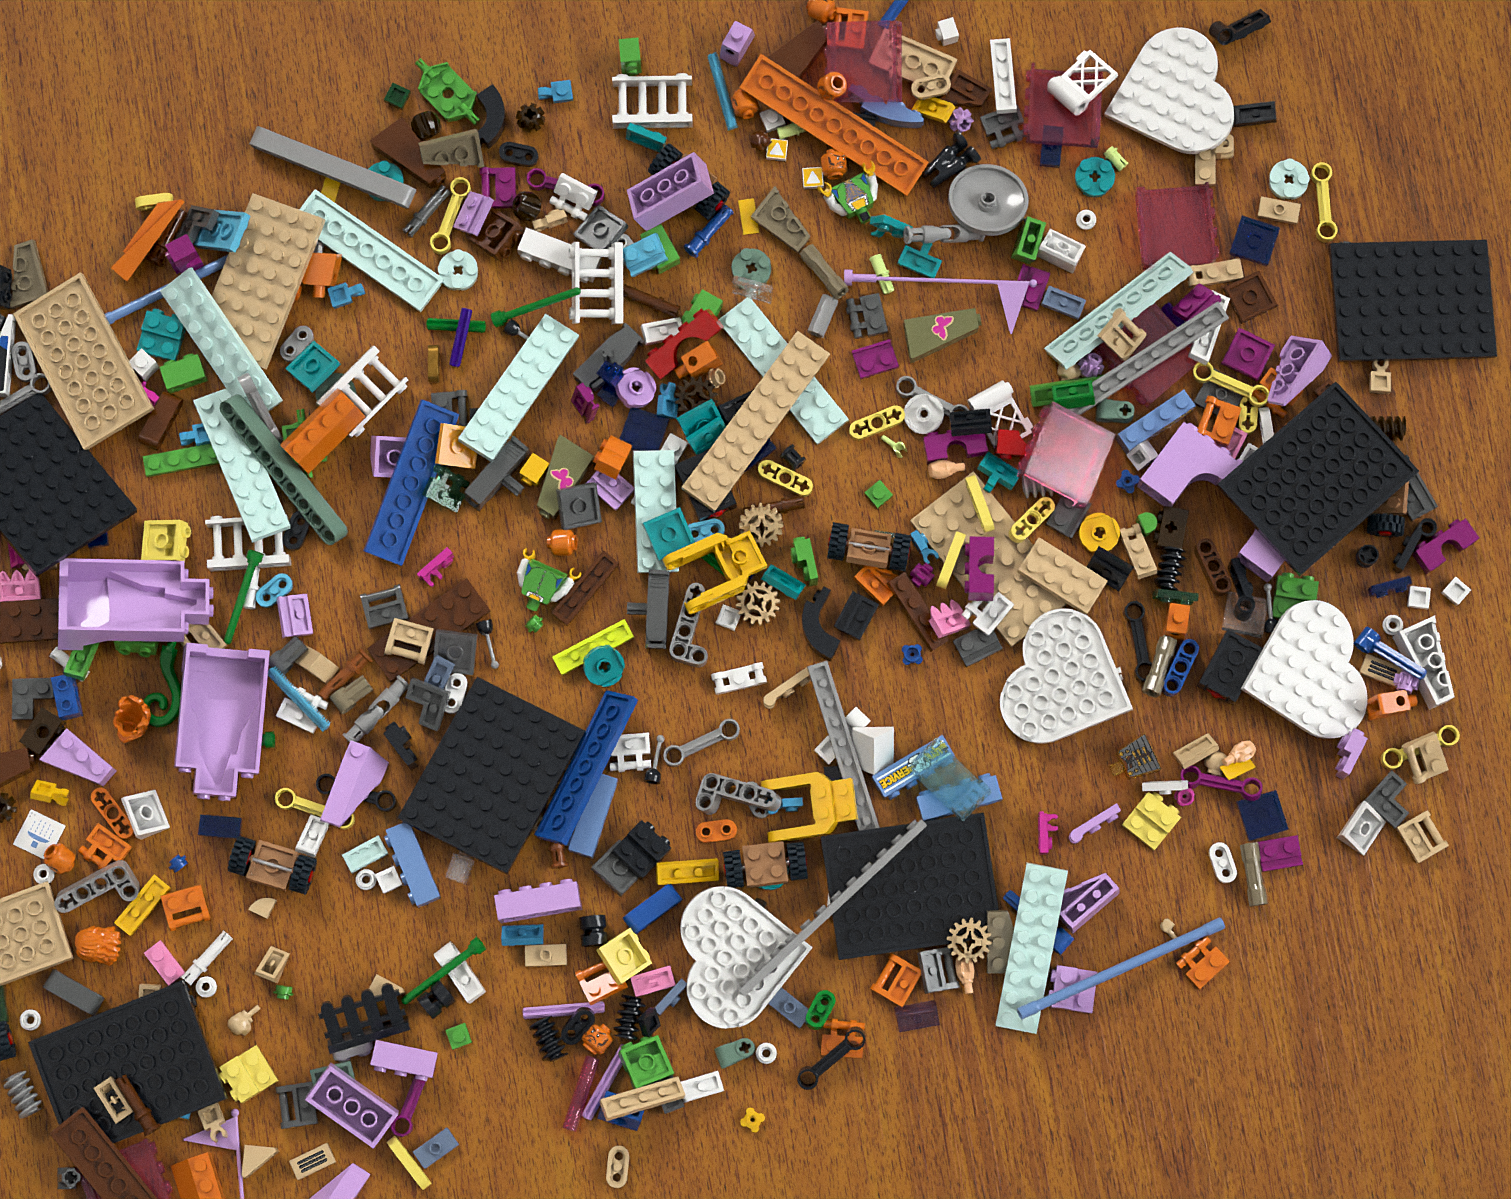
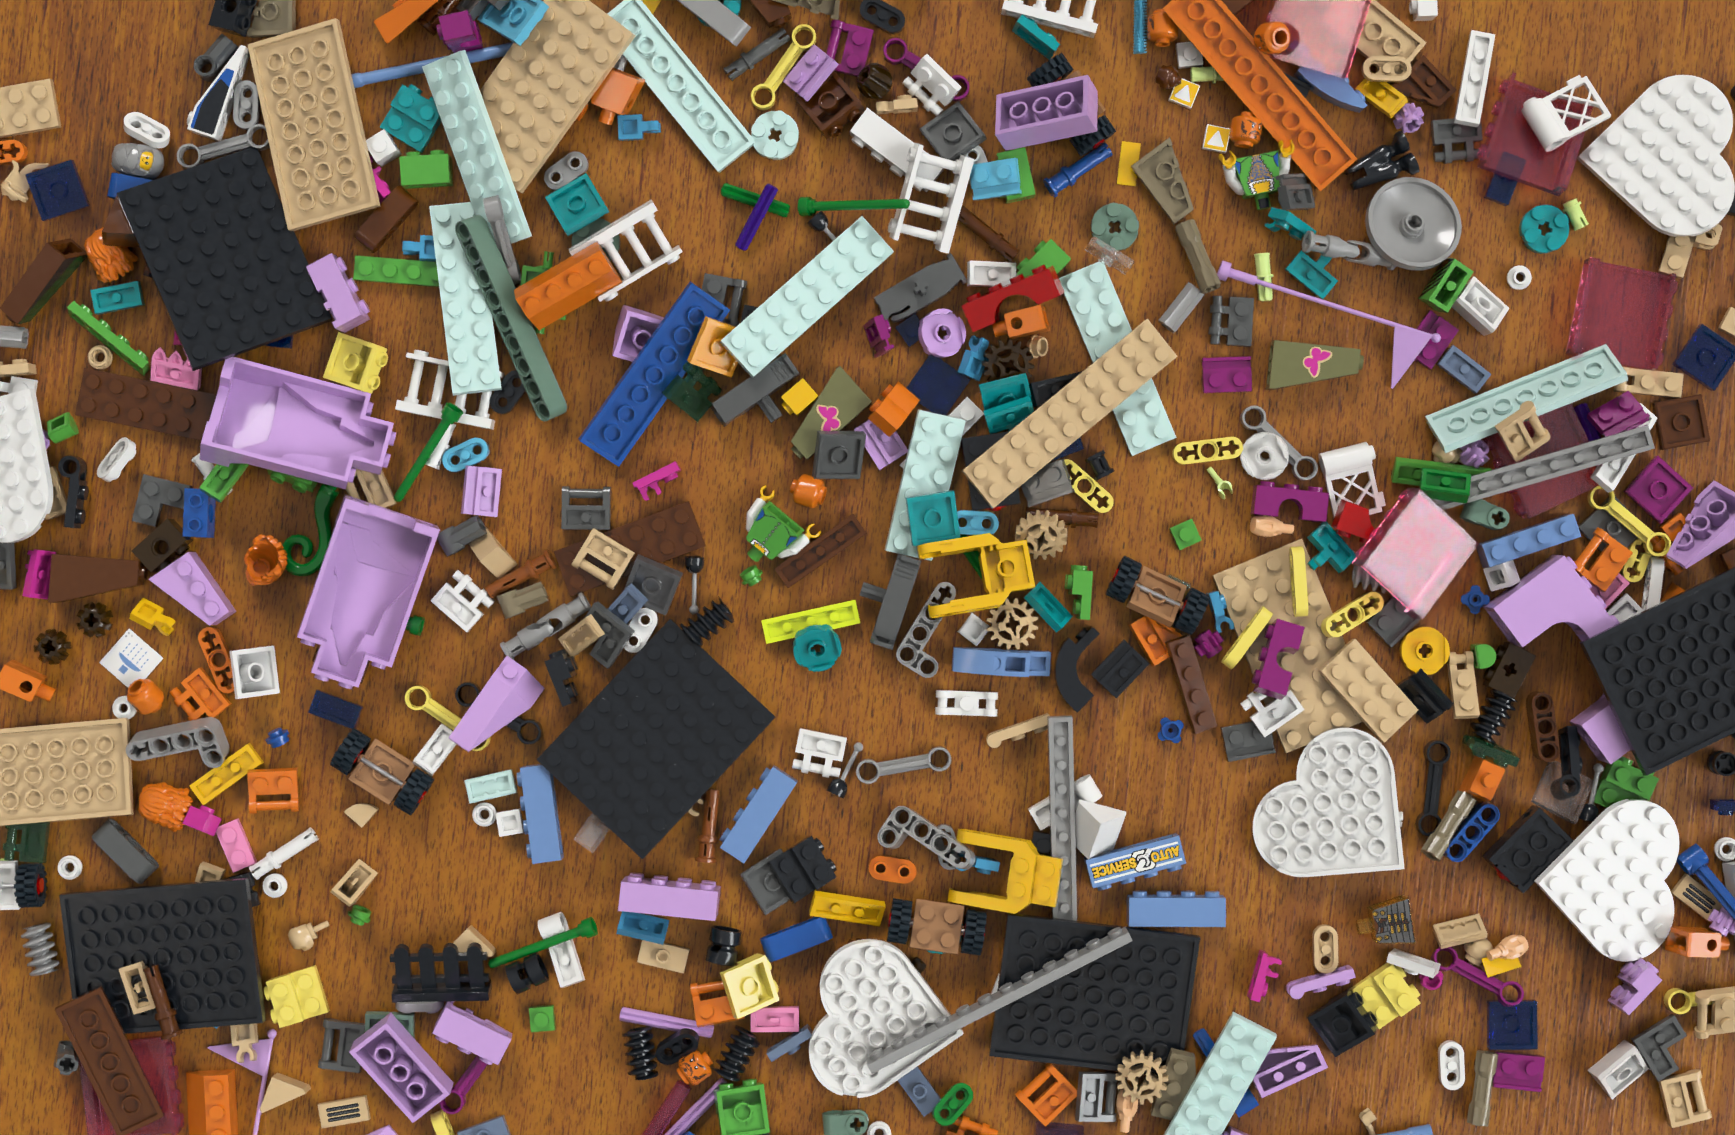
camera: 15 degrees right, 10 degrees up
medium azure axle [268,666,331,731] -> none
pearl gold beam [428,345,439,383] -> none
blue plate [534,690,638,846] -> none
clear blue plate [596,361,625,388] -> none
black plate [637,1007,661,1037] -> none
clear light blue plate [906,738,991,822] -> none
bright pink plate [929,600,971,638] -> none
black plate [949,409,992,436] -> none
none -> dark pink plate [182,805,222,836]
none -> lavender wedge [306,253,370,333]
none -> tan plate [558,614,605,657]
none -> black piece [680,596,734,646]
none -> medium blue slope [952,647,1051,677]
none -> dark grey plate [1021,459,1075,507]
none -> dark grey plate [1275,173,1315,211]
none -> black plate [1307,988,1378,1057]
none -> tan plate [1312,924,1338,974]

